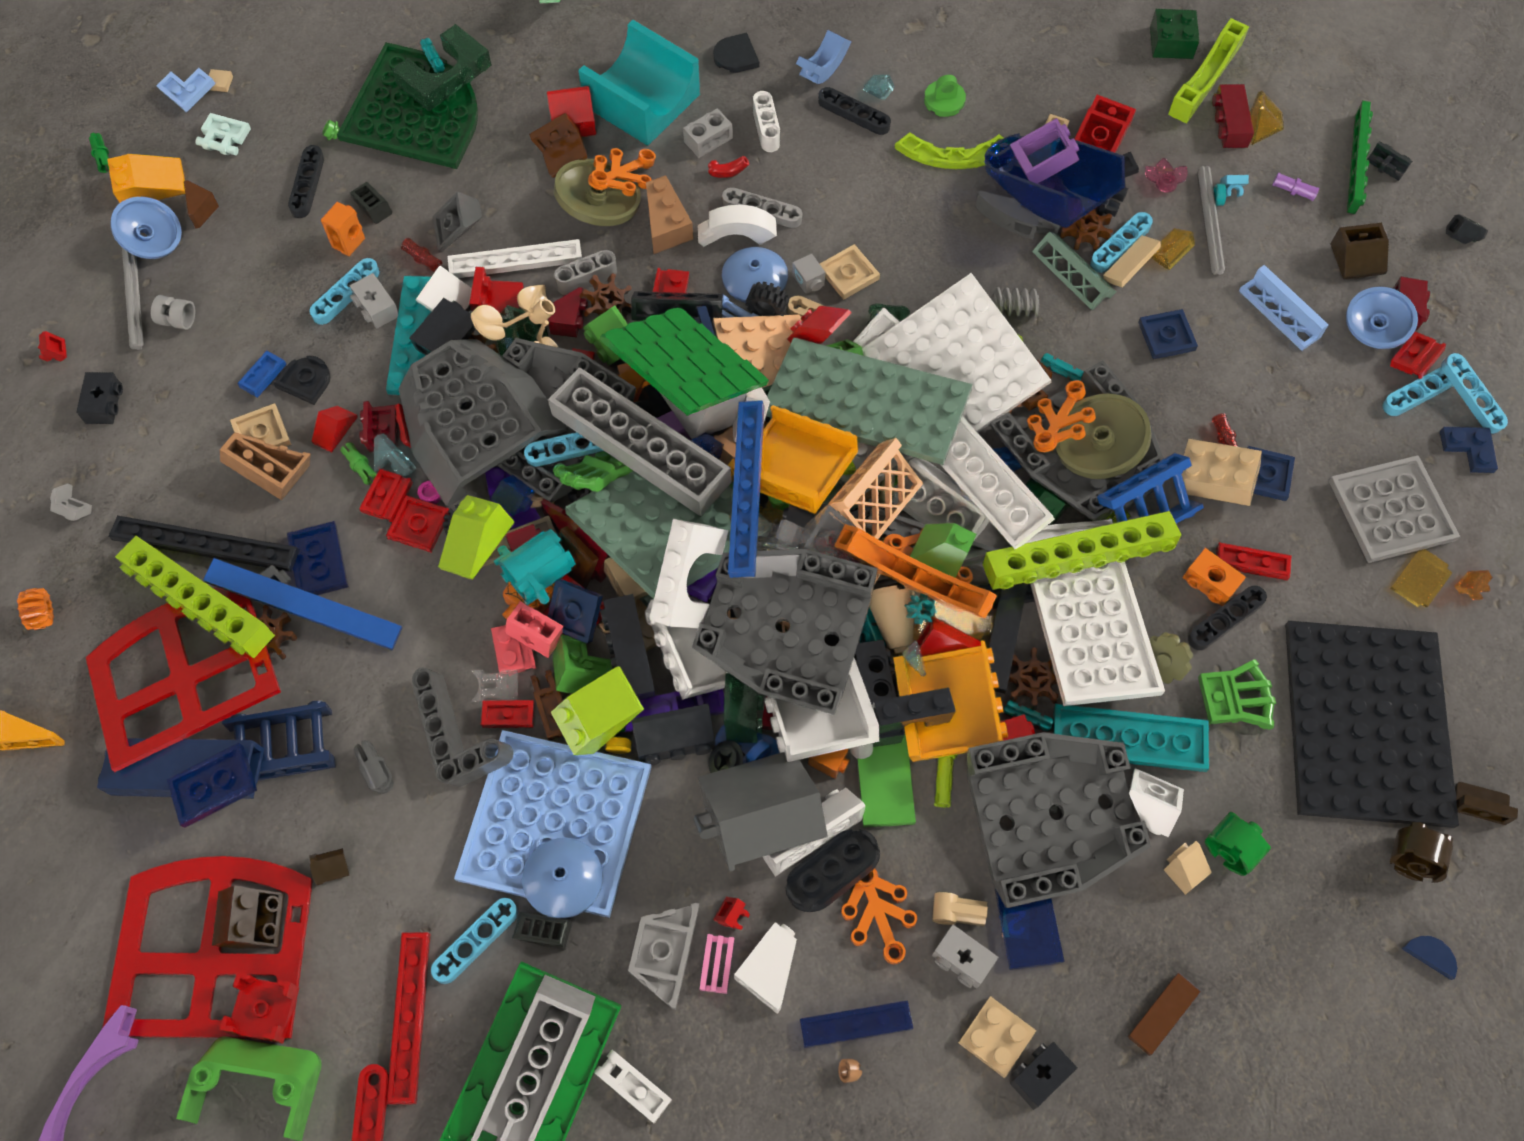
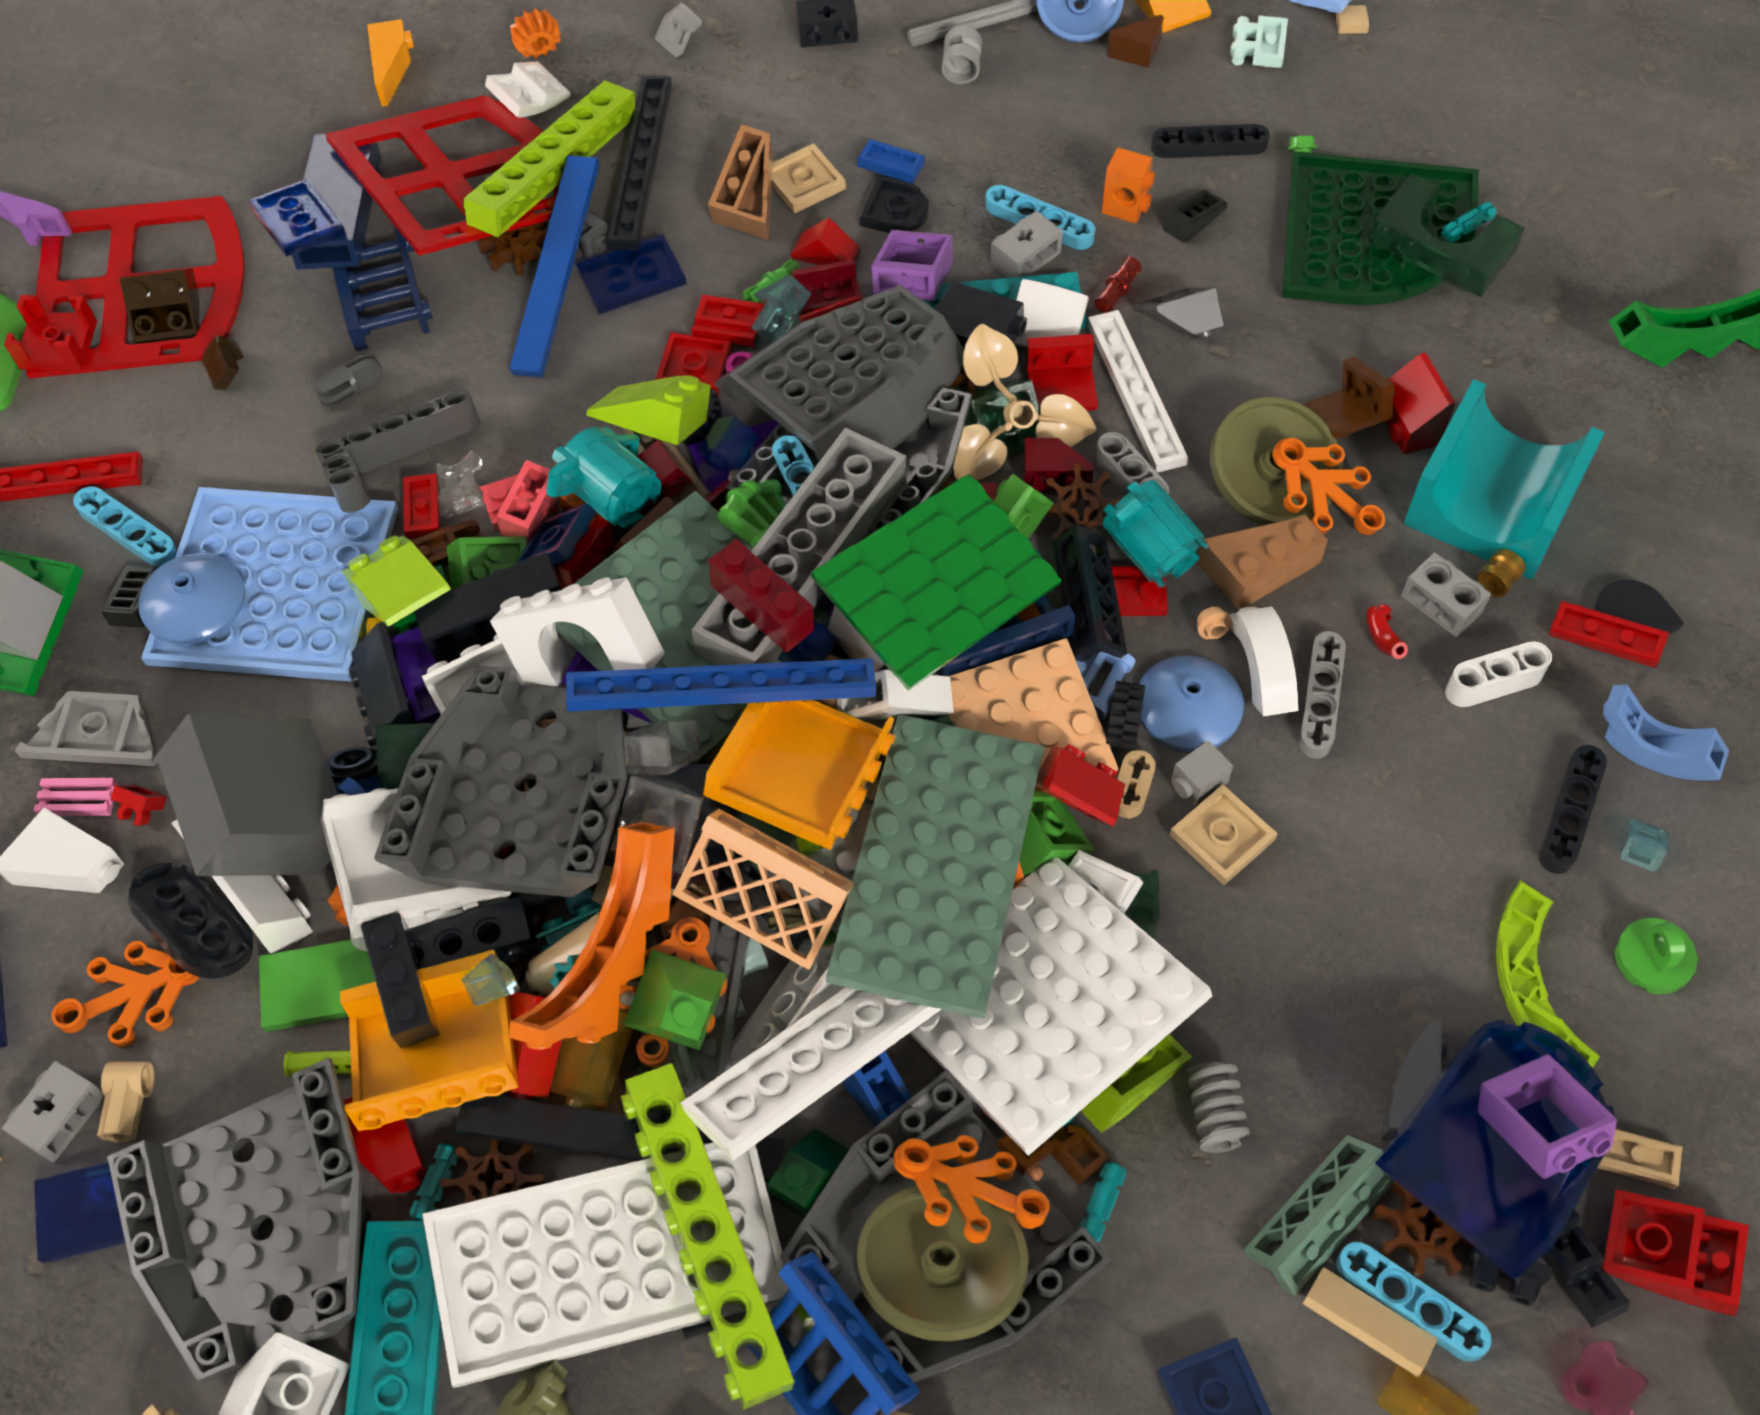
camera: 85 degrees right, 5 degrees down
none -> white slope [485,61,571,118]
none -> dark red brick [708,539,814,653]
none -> medium lavender window [872,230,953,301]
none -> teal container [1102,480,1208,587]
none -> light nougat plate [1197,607,1232,640]
none -> pearl gold wheel [1476,549,1526,597]
none -> red tile [1549,601,1670,668]

